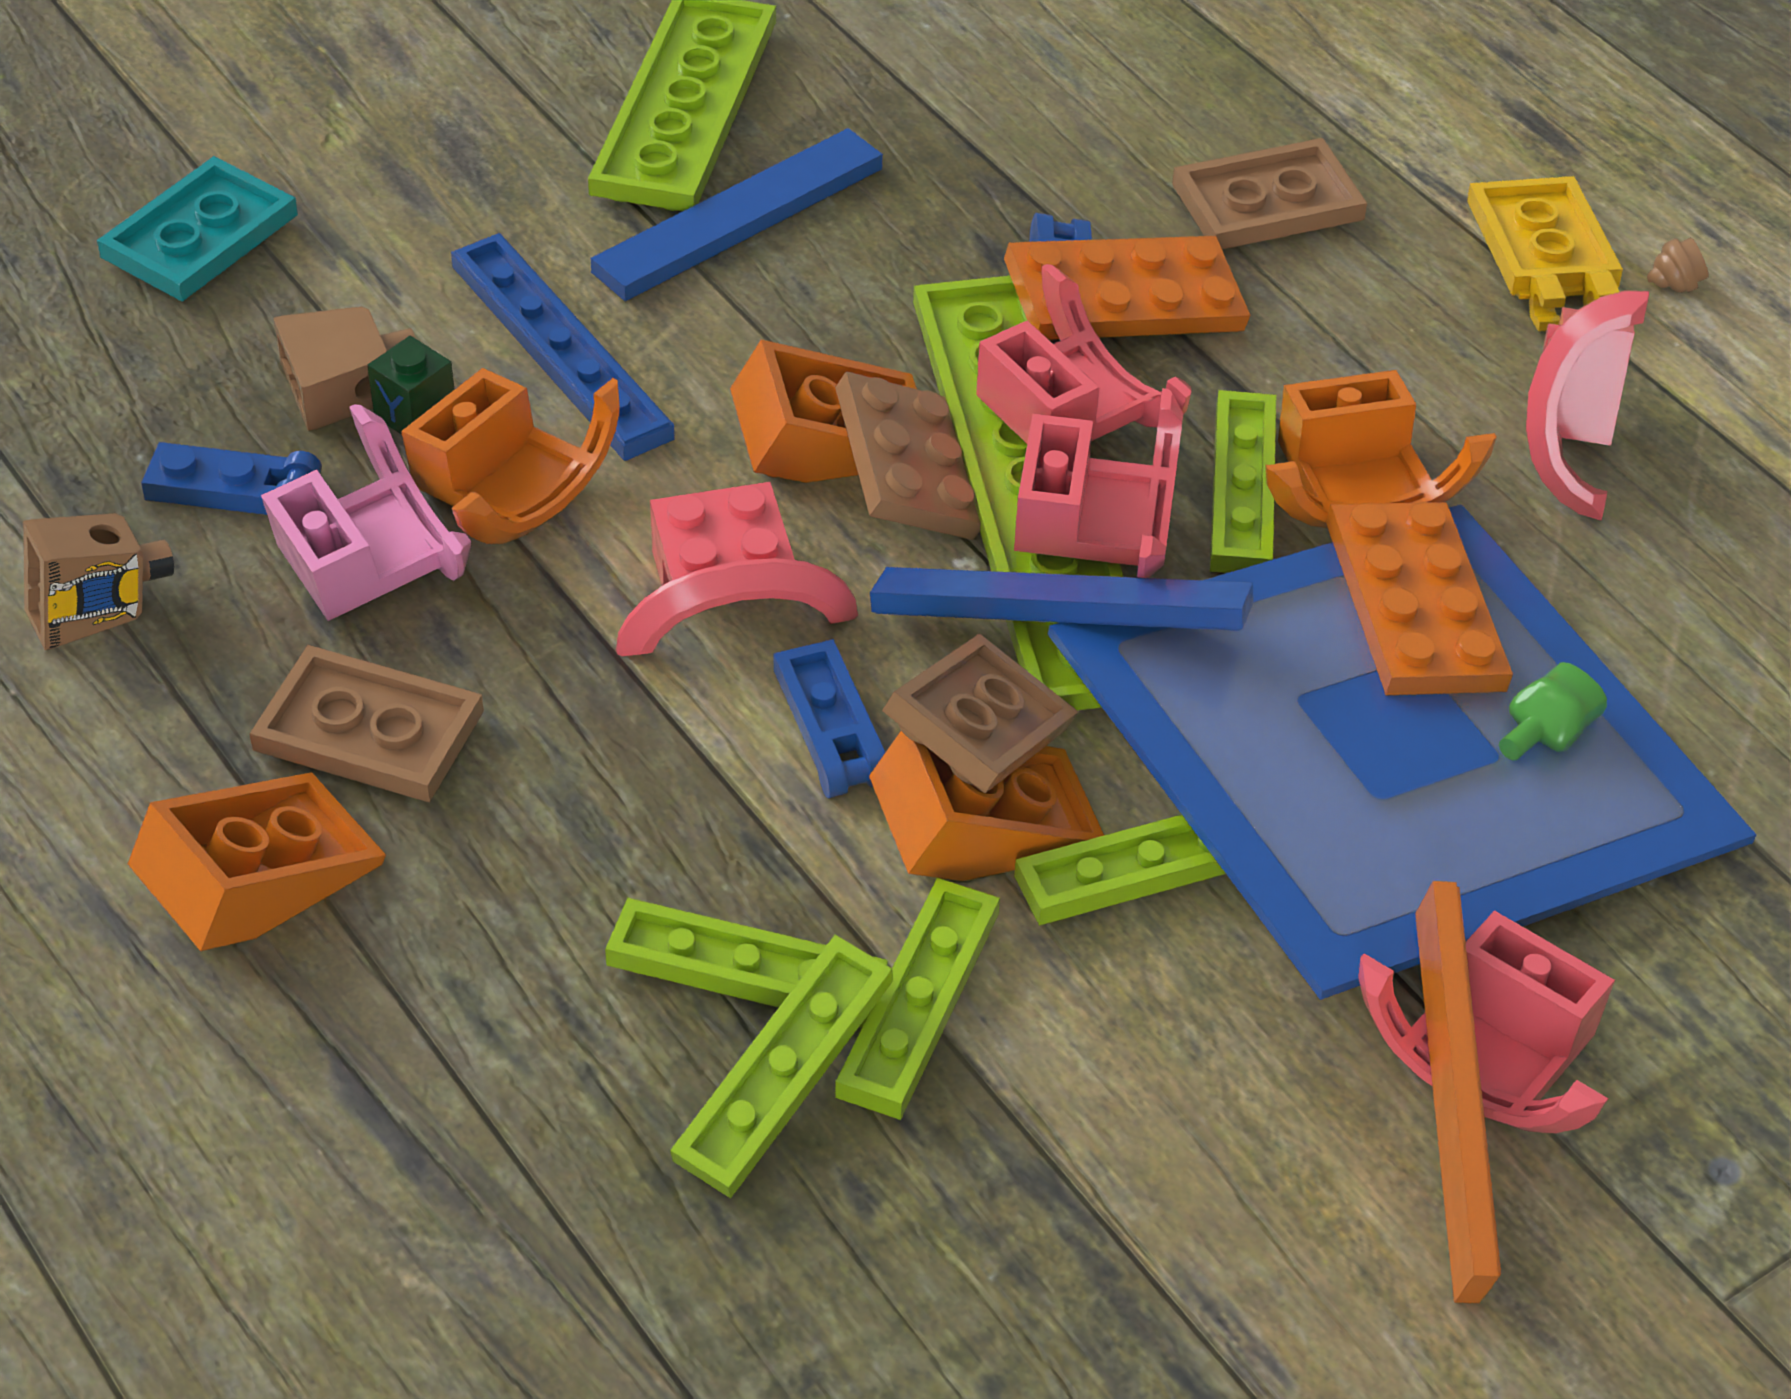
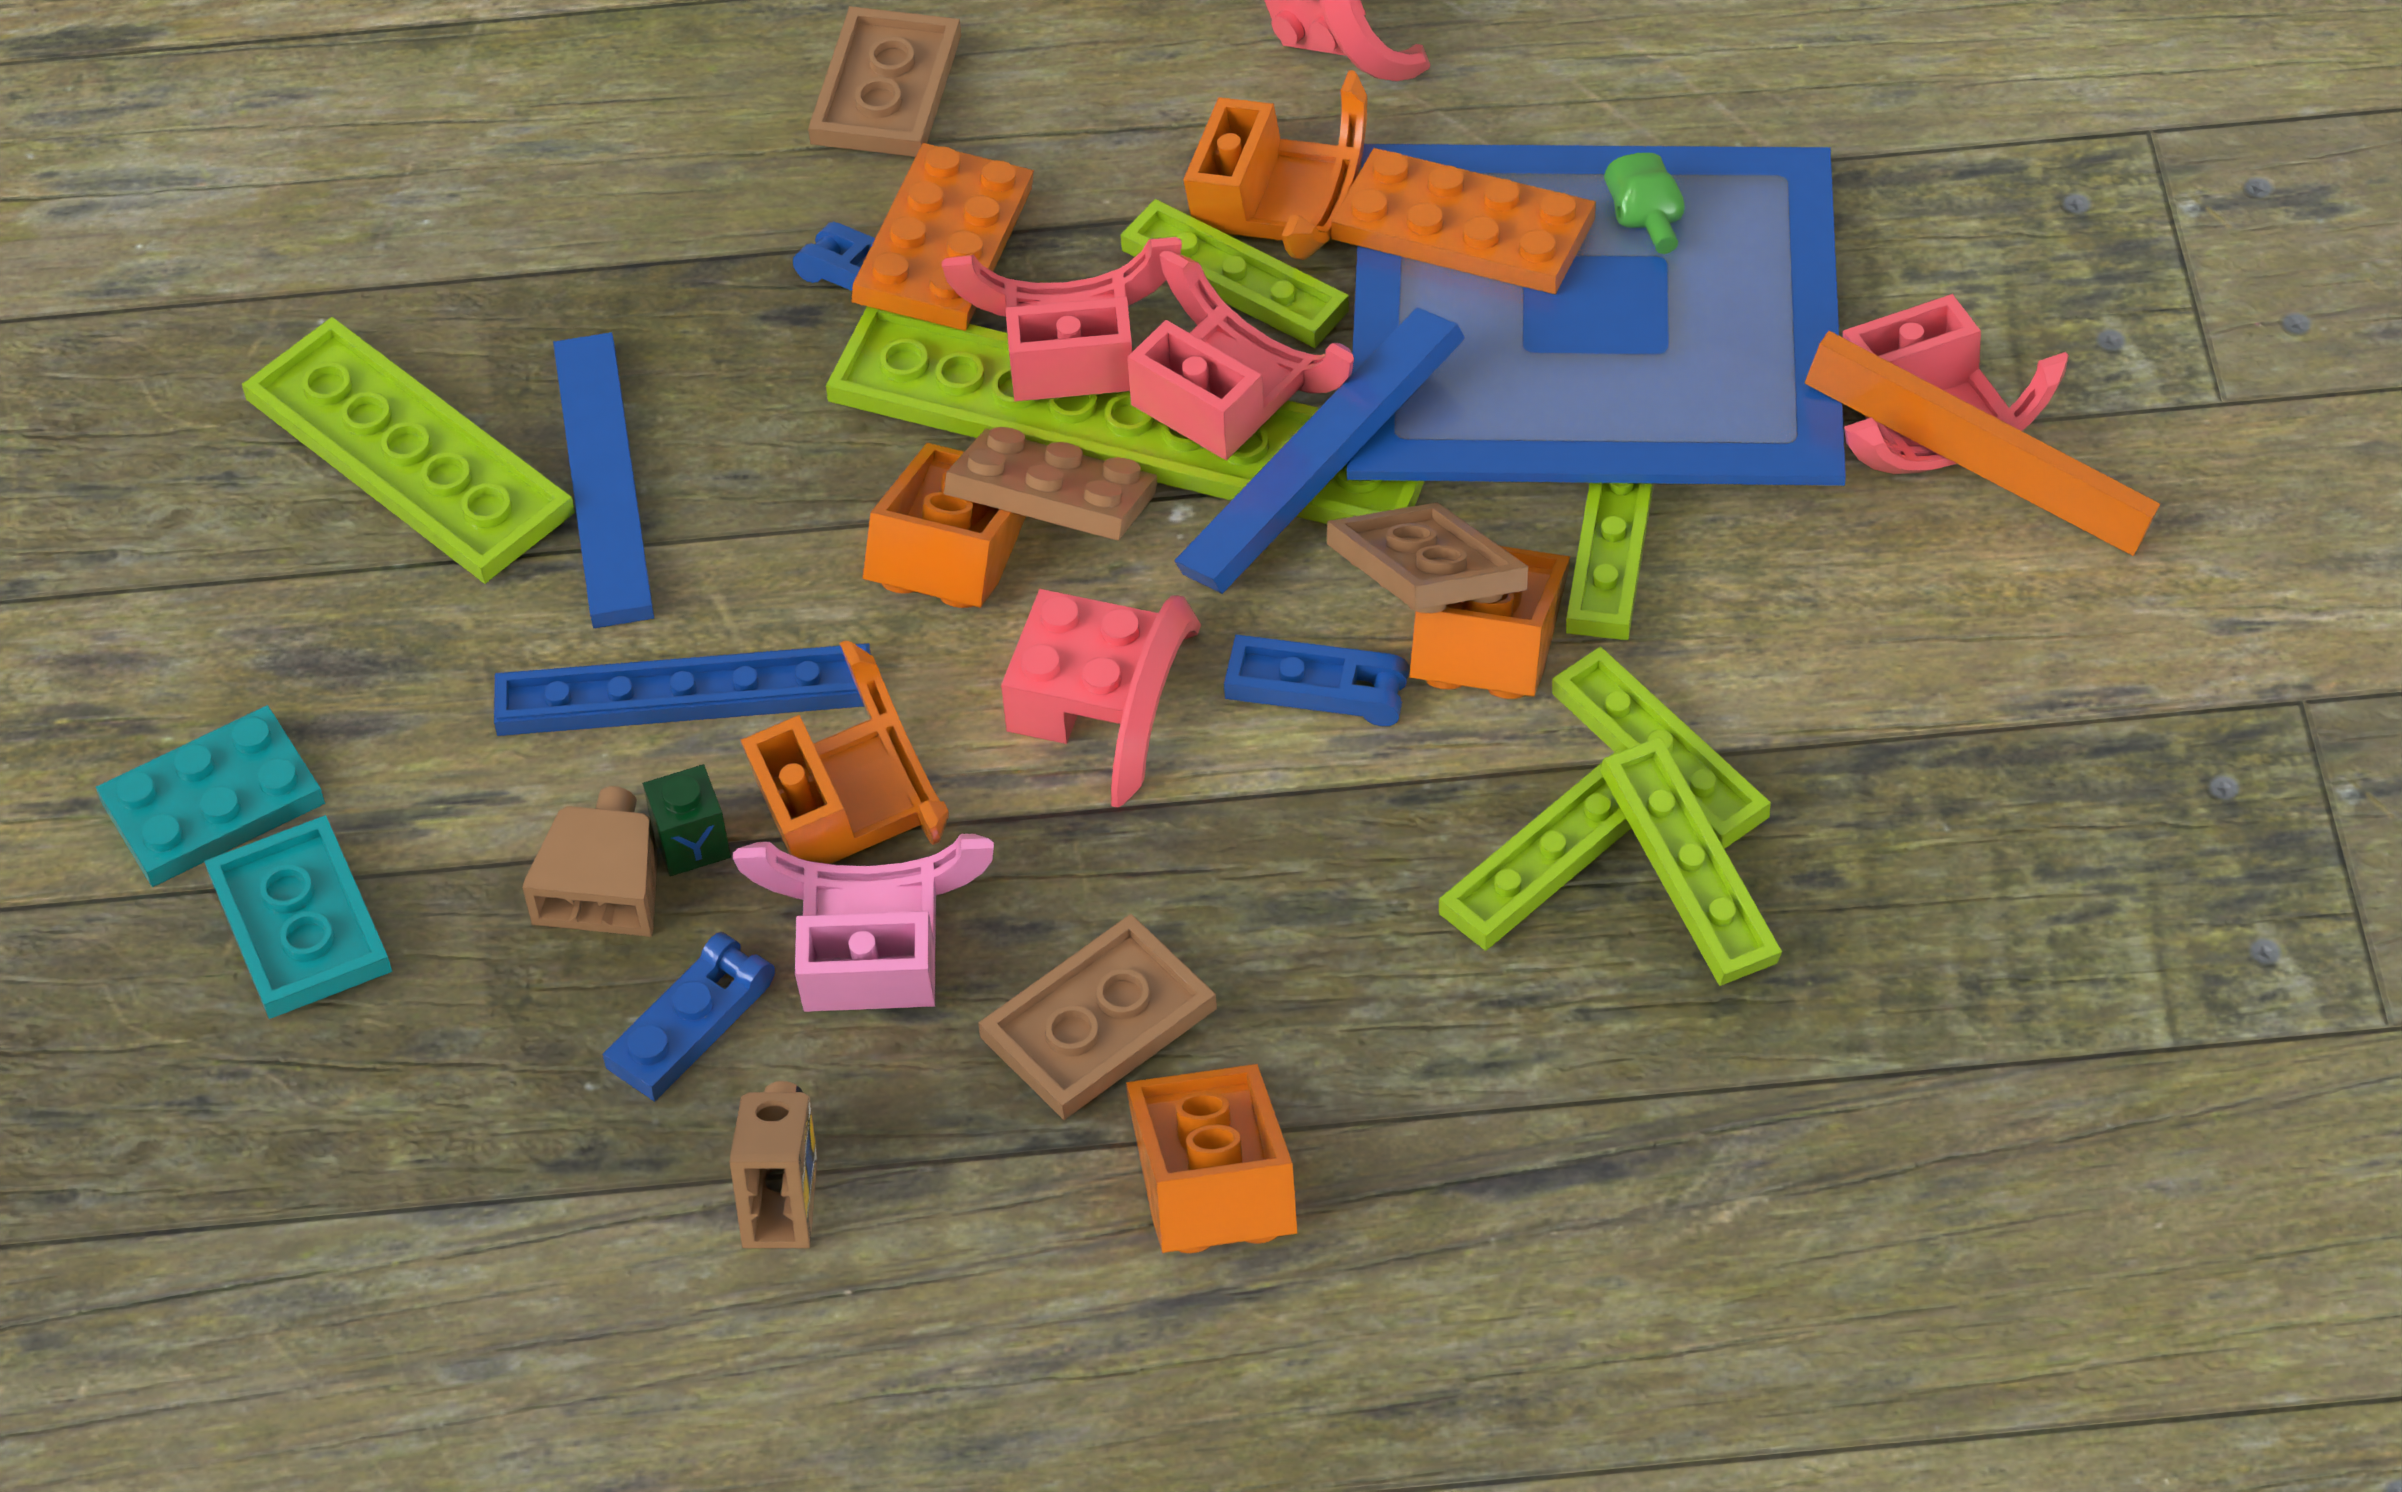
camera: 55 degrees left, 5 degrees up
none -> teal plate [95,705,325,887]

